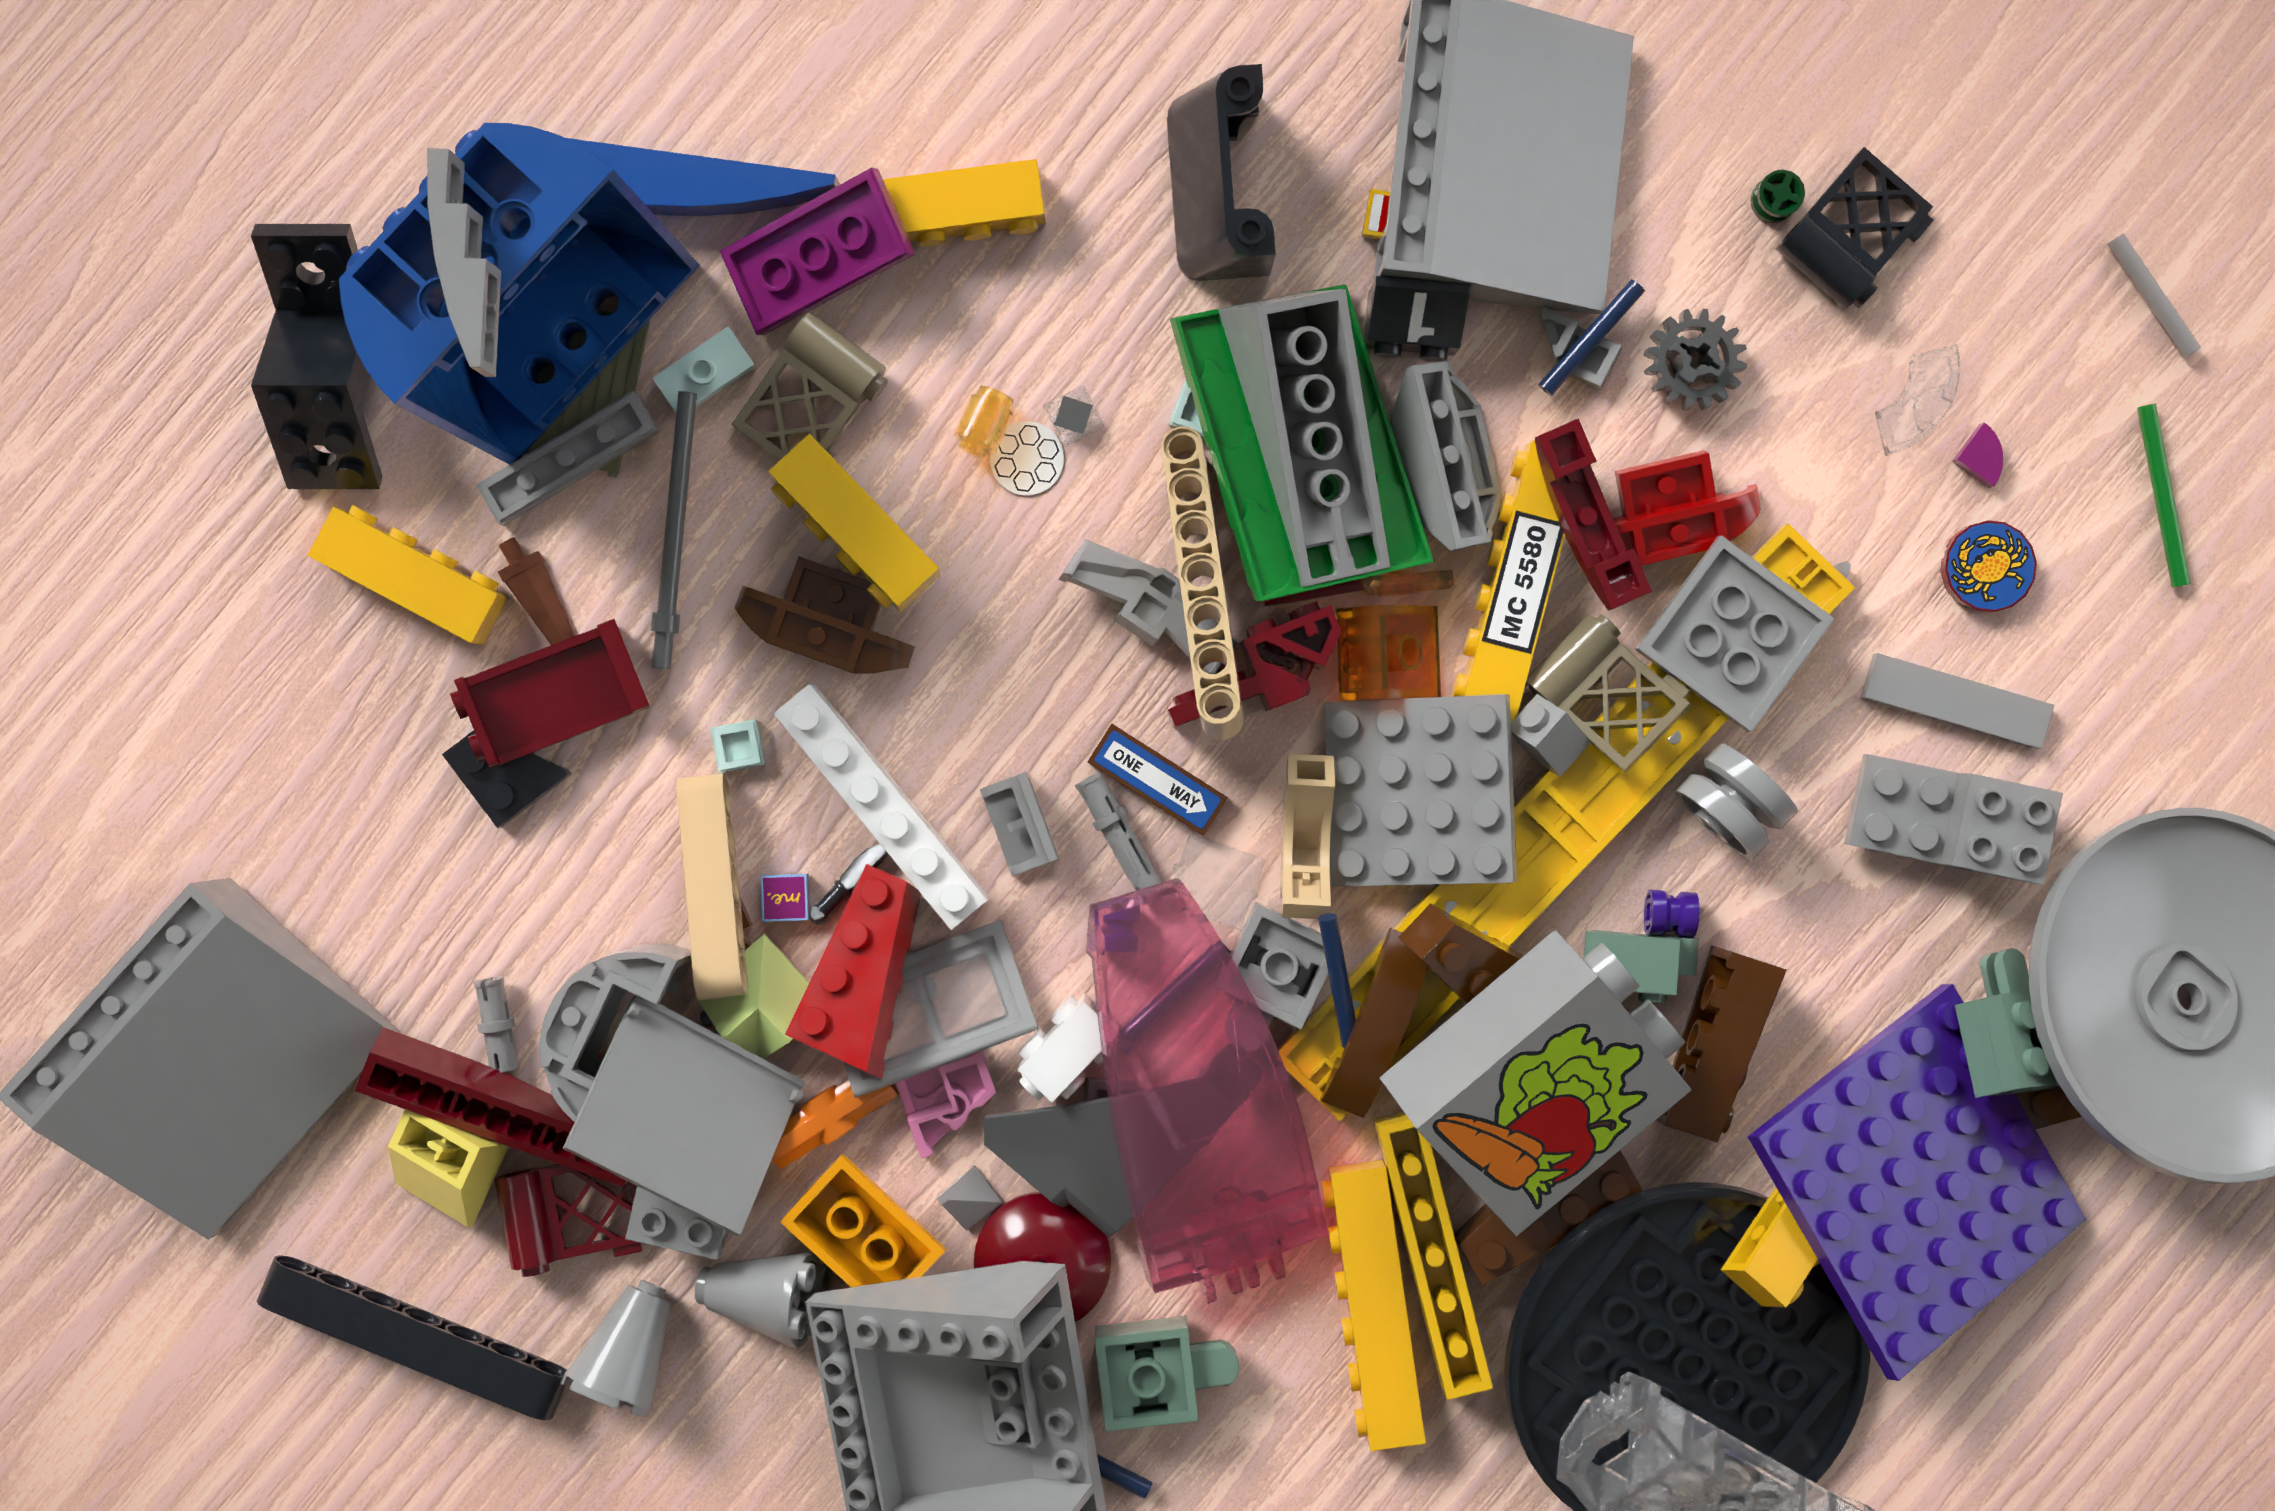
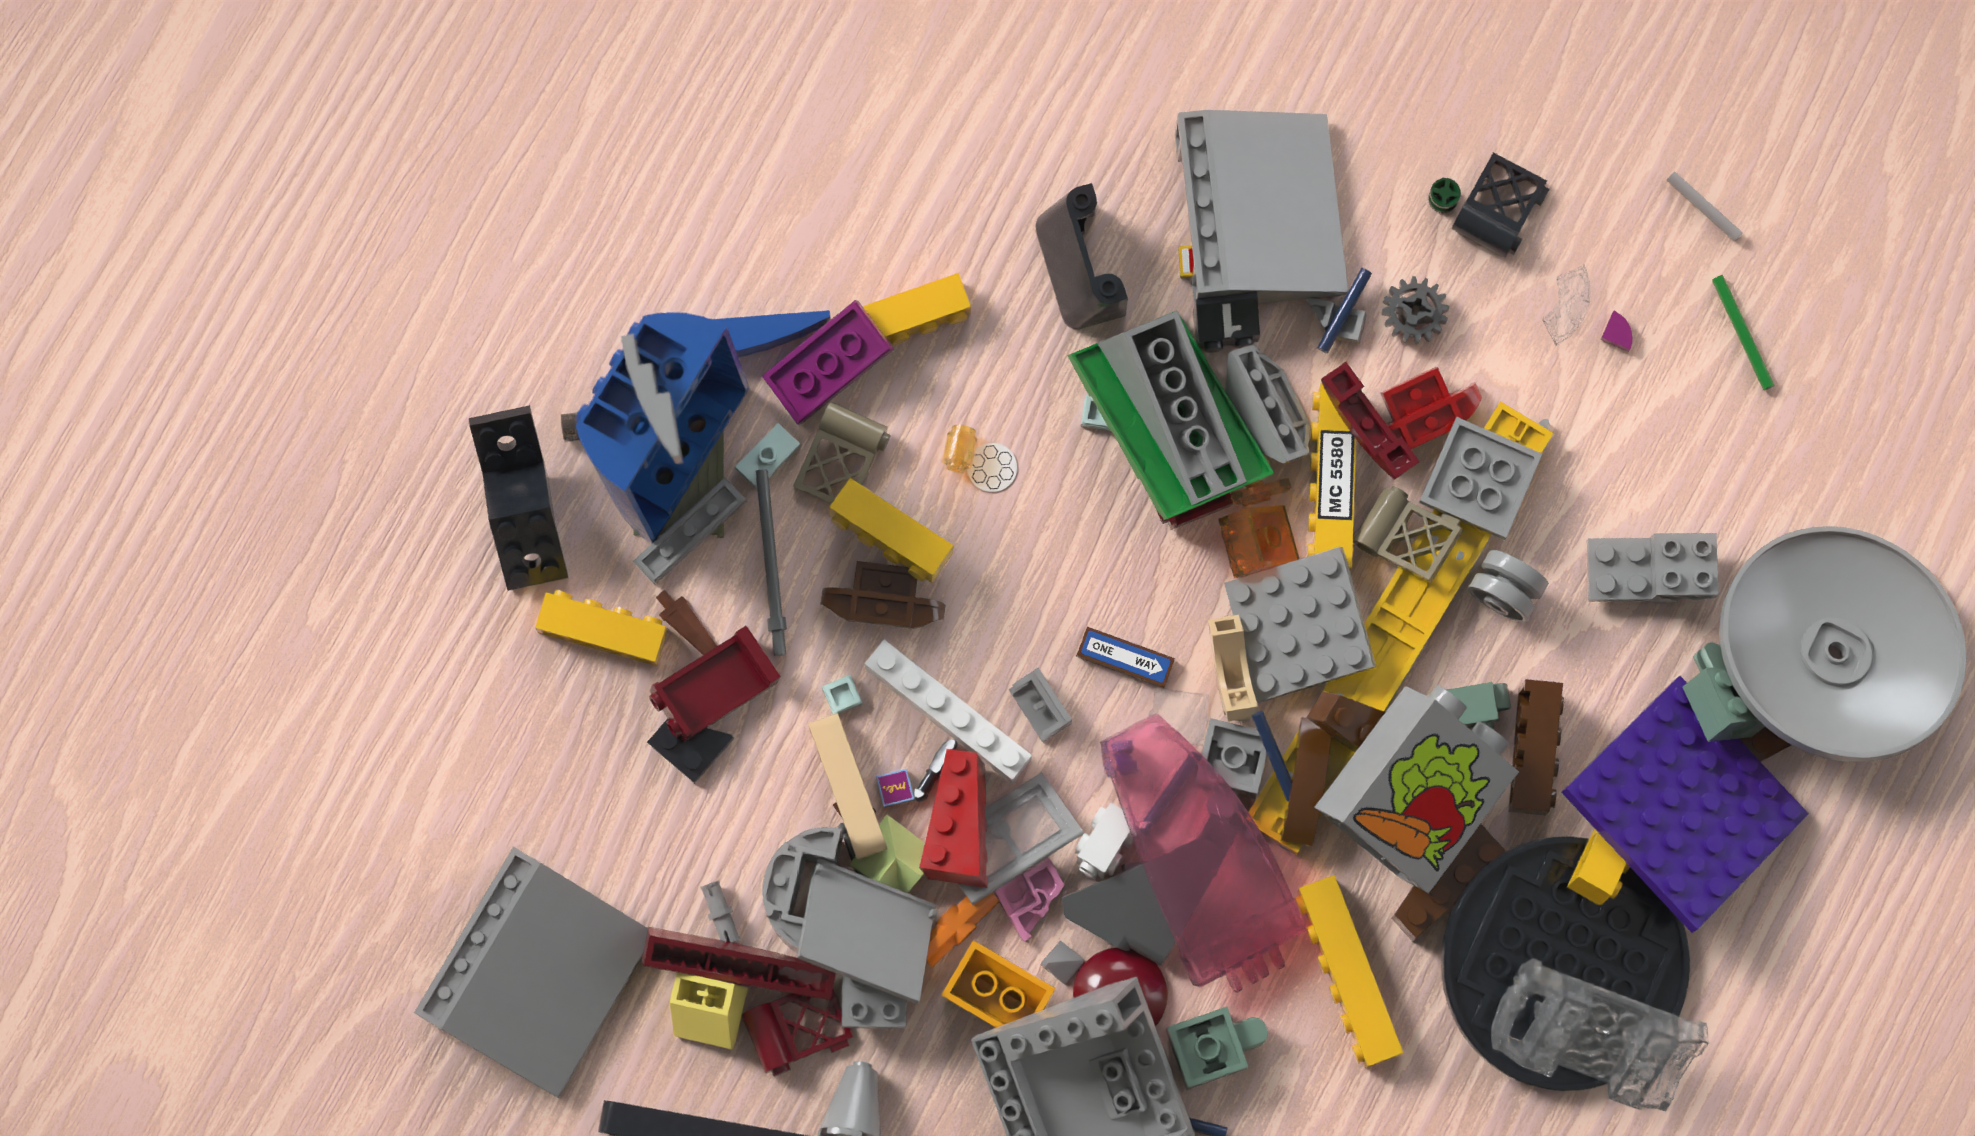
camera: 10 degrees left, 10 degrees down
light grey cone [695,1252,831,1348] -> none
tile [1043,384,1105,448] -> none
light grey plate [1058,539,1237,674] -> none
light grey pin [1075,771,1168,906] -> none
tan beam [1161,427,1244,740] -> none
dark red piece [1167,601,1342,728] -> none
yellow brick [1373,1111,1493,1400] -> none
light grey brick [1511,694,1591,777] -> none
dark purple wheel [1643,889,1700,938] -> none
light grey tile [1860,653,2055,749] -> none
tile [1940,520,2037,613] -> none

